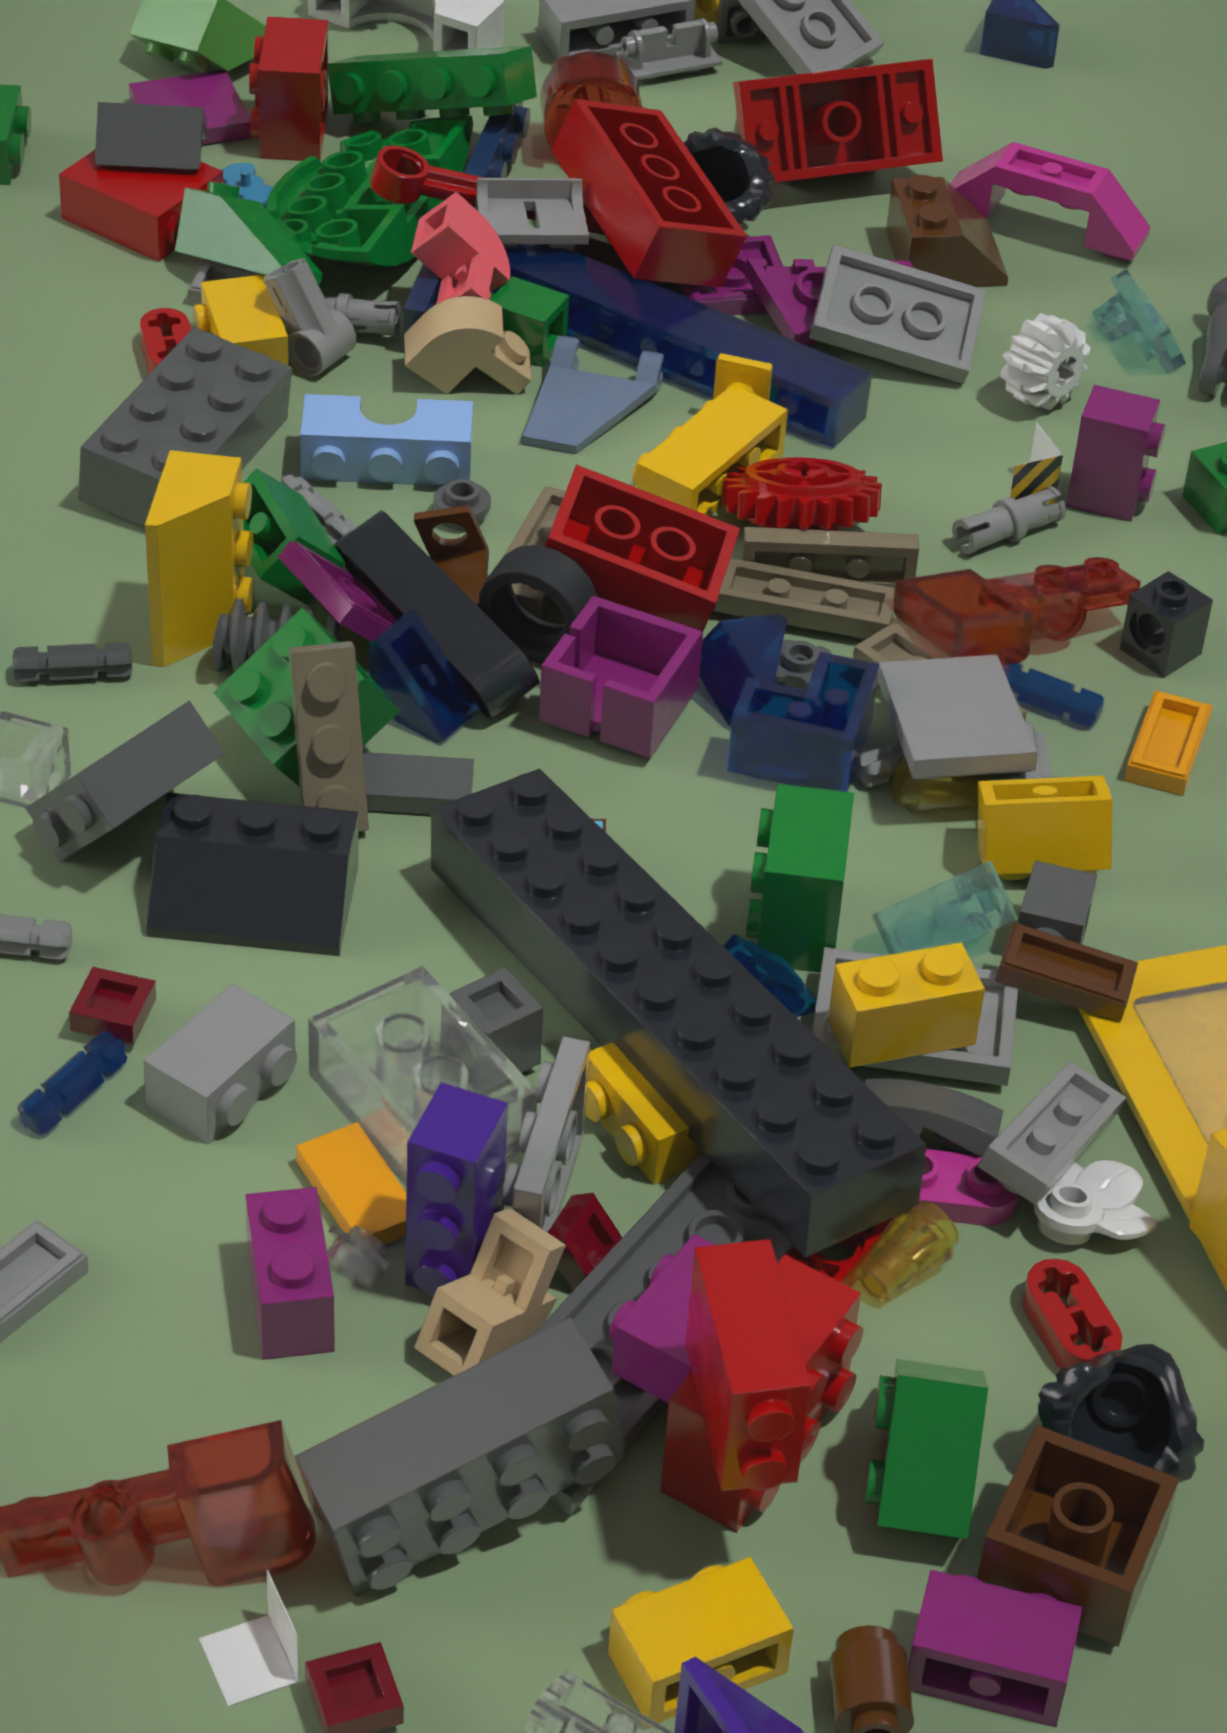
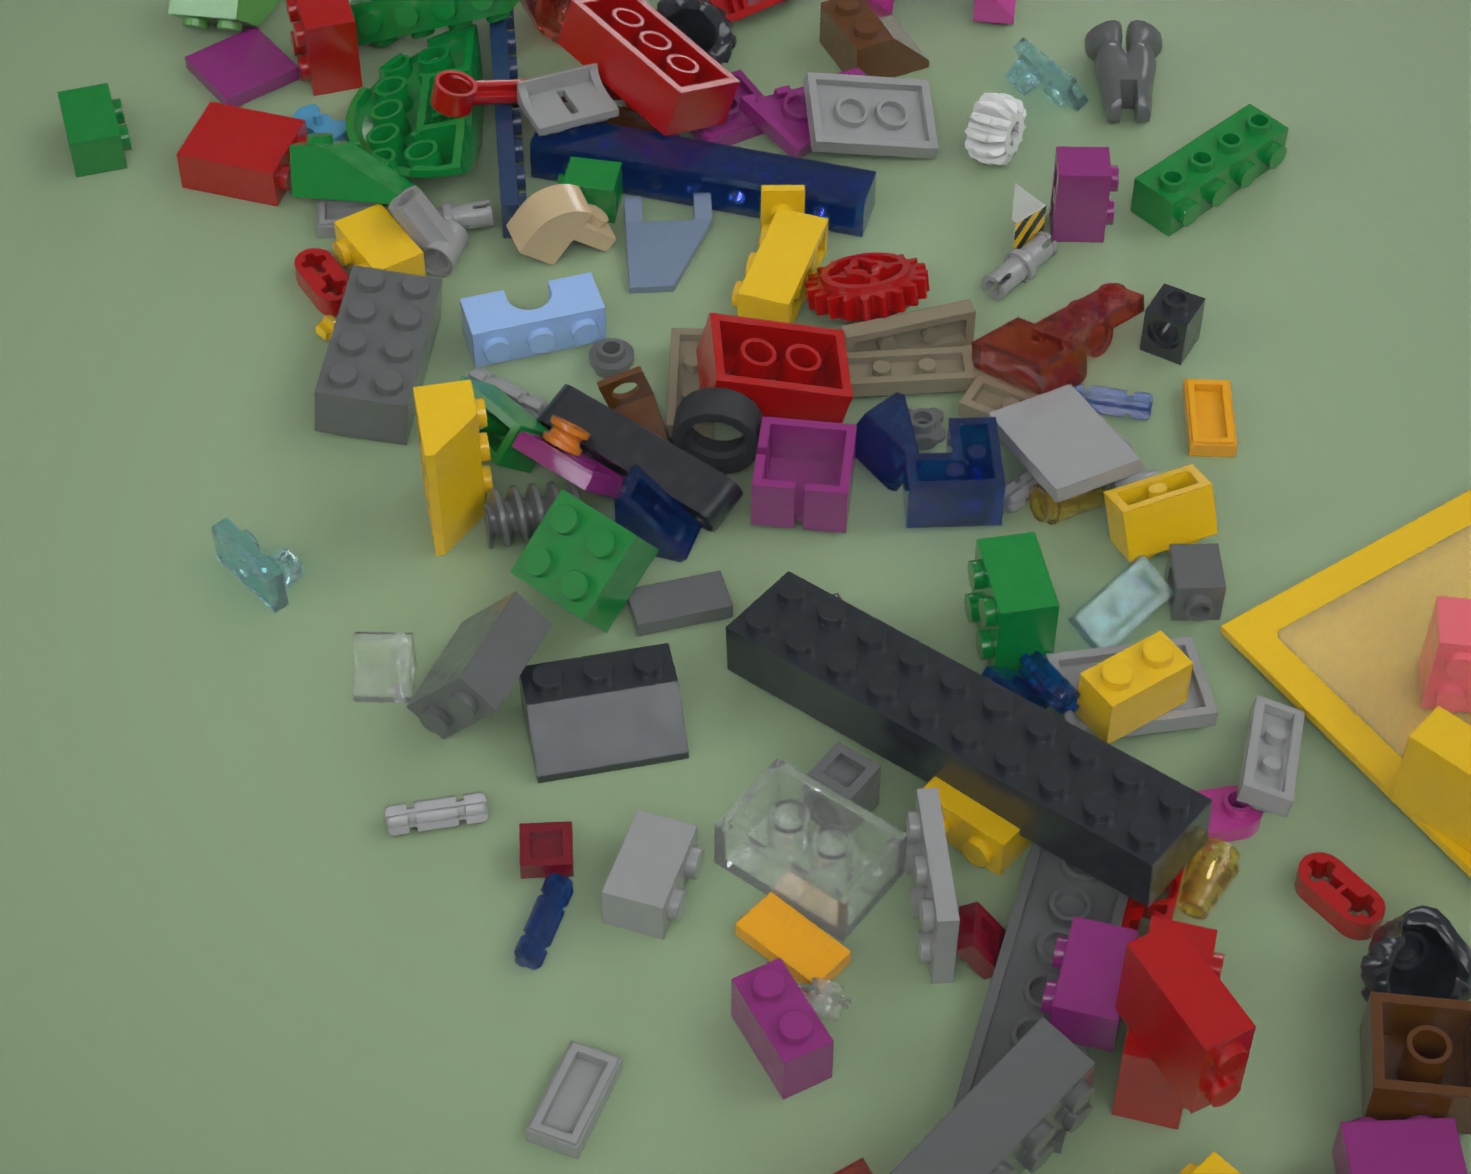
camera: 15 degrees left, 5 degrees up
dark grey axle [13,642,133,683] -> none
dark grey panel [95,102,207,172] -> none
dark tan plate [288,641,369,832] -> none
dark purple brick [405,1082,508,1296] -> none
coral brick [411,192,510,304] -> none
tan brick [414,1208,566,1376] -> none
dark grey slope [863,1078,1003,1157] -> none
green brick [864,1359,988,1539] -> none
reddish brown tile [995,922,1138,1022] -> none
white plate [1034,1160,1157,1245] -> none
none -> orange bush [542,415,590,456]
none -> clear blue axle [1019,651,1080,715]

